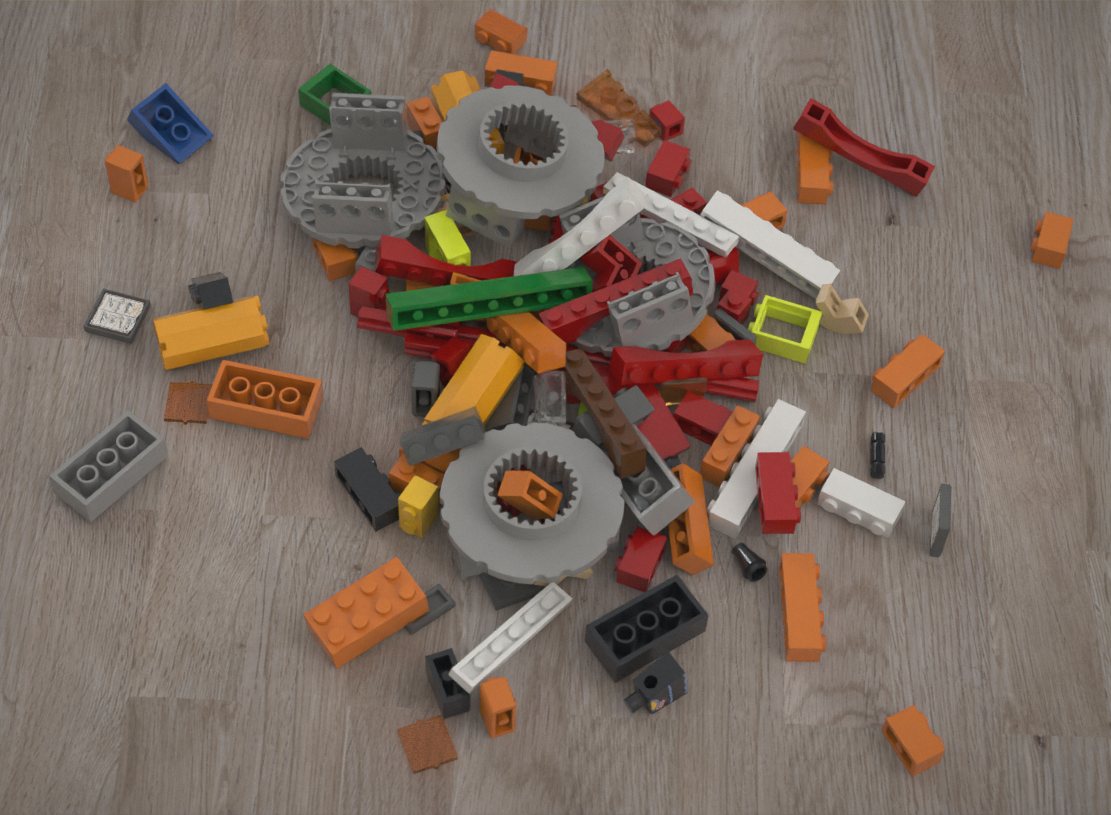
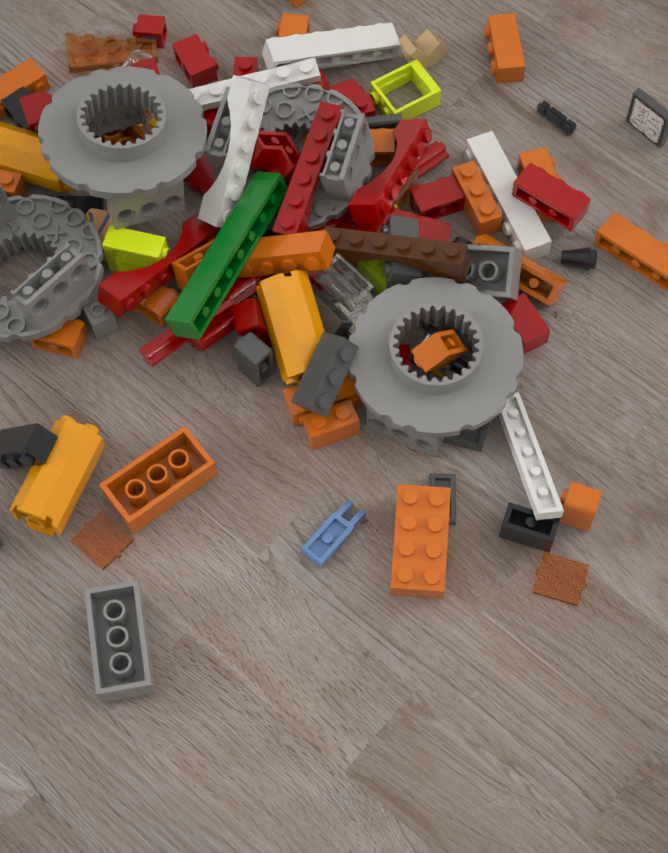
camera: 45 degrees left, 10 degrees up
black brick [334,447,400,532] -> none
red brick [348,266,390,317] -> none
yellow brick [398,475,438,538] -> none
black brick [585,575,709,683] -> none
black torso [623,652,688,714] -> none
white brick [817,468,906,539] -> none
none -> medium blue hinge [300,500,367,568]

